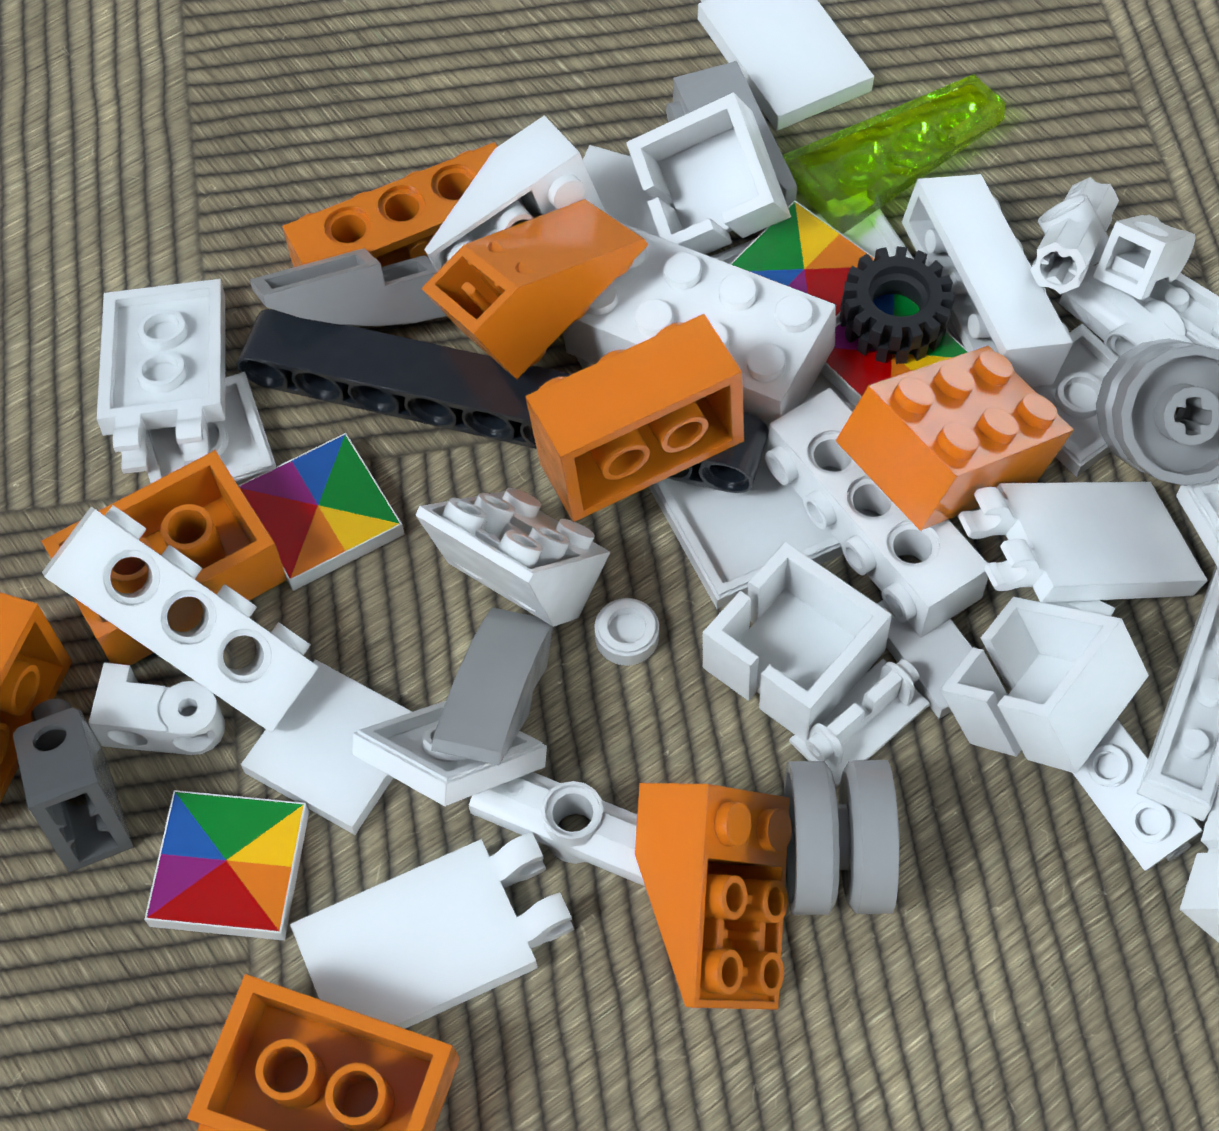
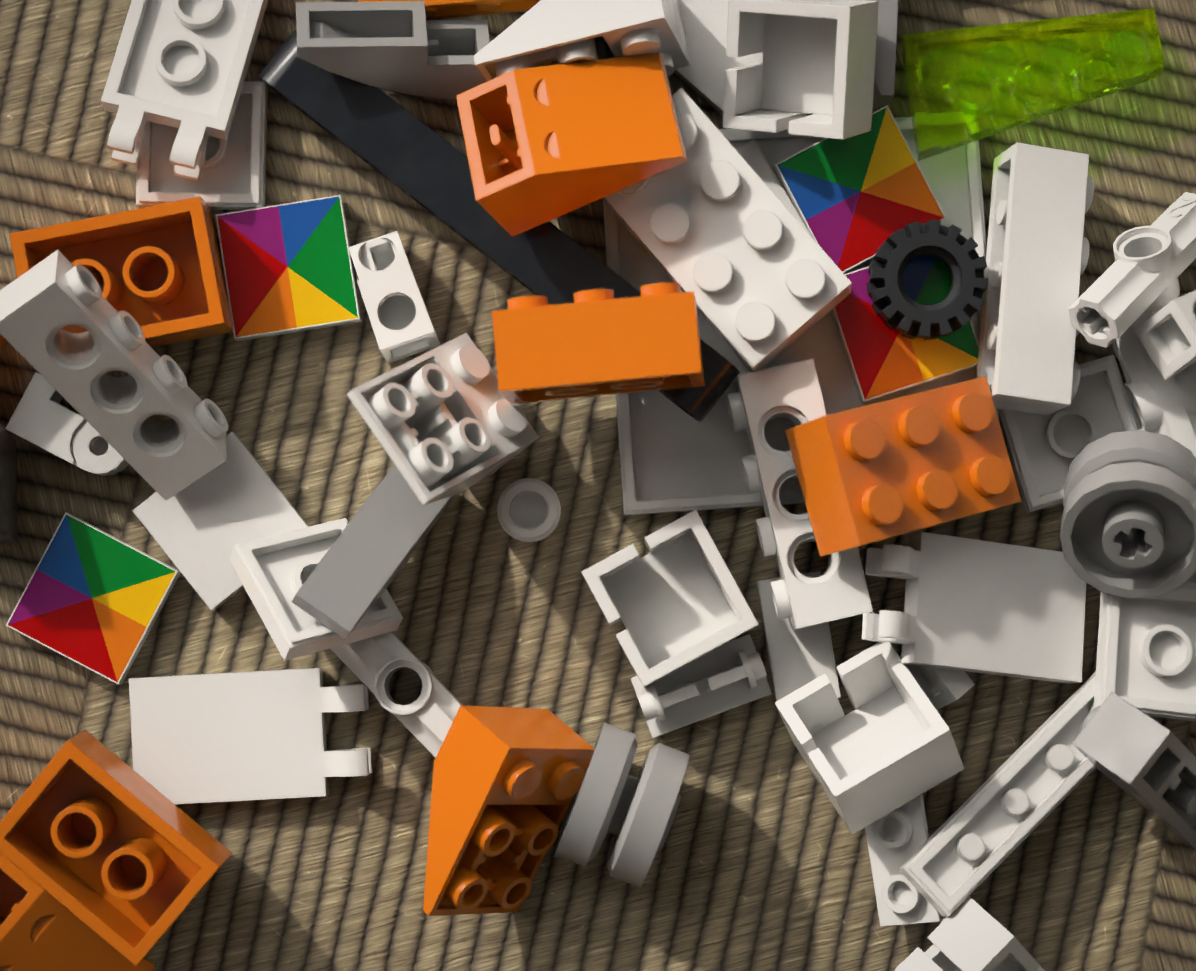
camera: 20 degrees right, 25 degrees up
none -> white leg [349,231,441,364]

